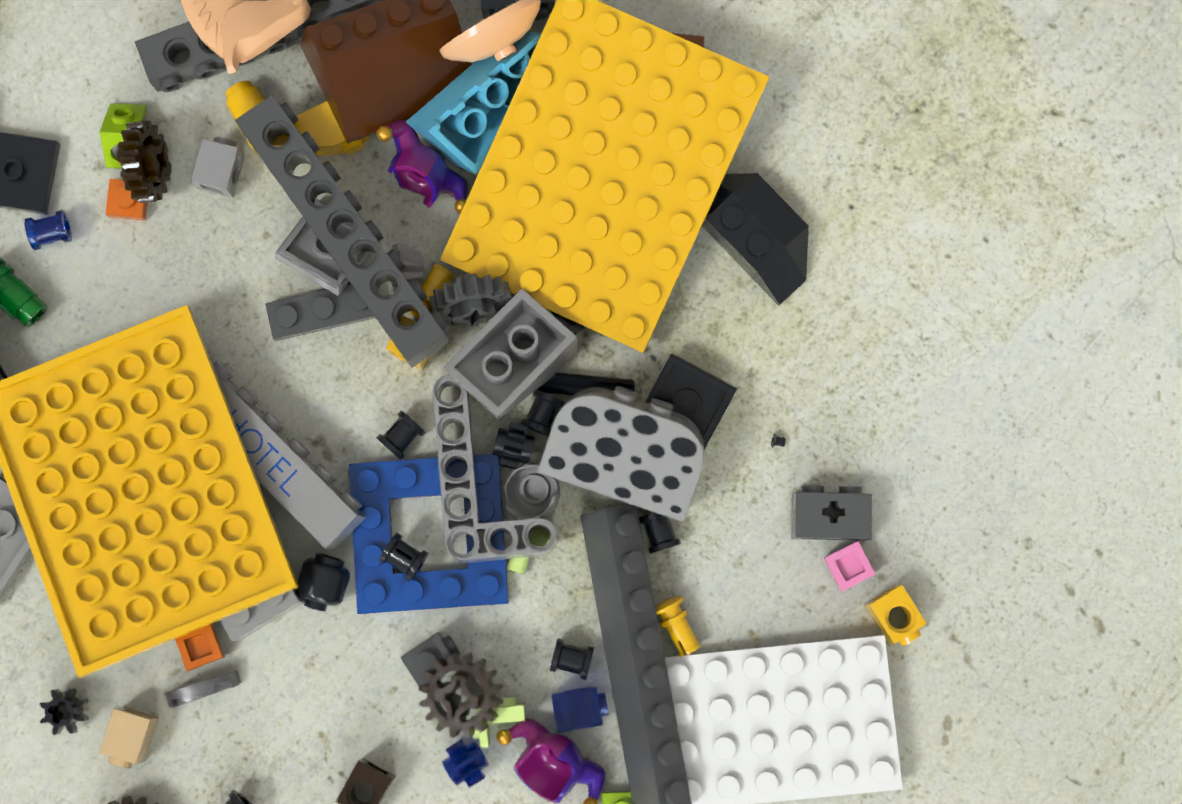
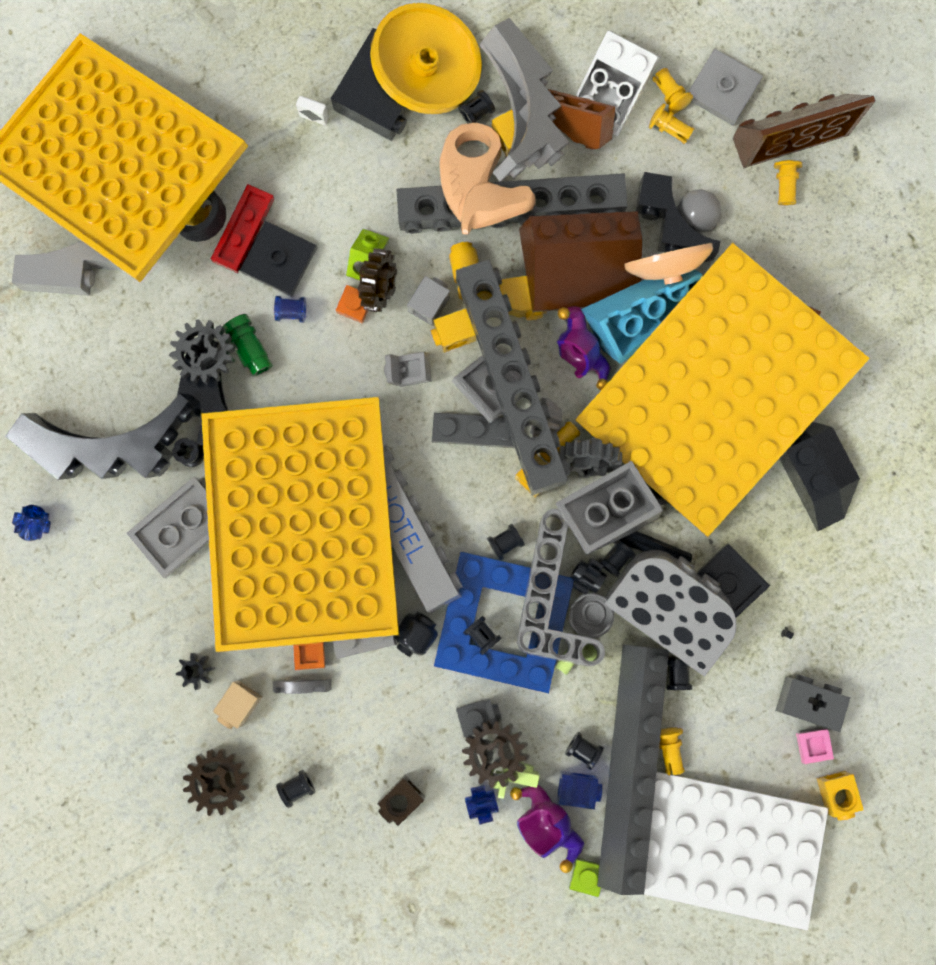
camera: 20 degrees right, 0 degrees up
none -> light grey bracket [384,352,432,387]
none -> yellow brick [430,308,476,353]

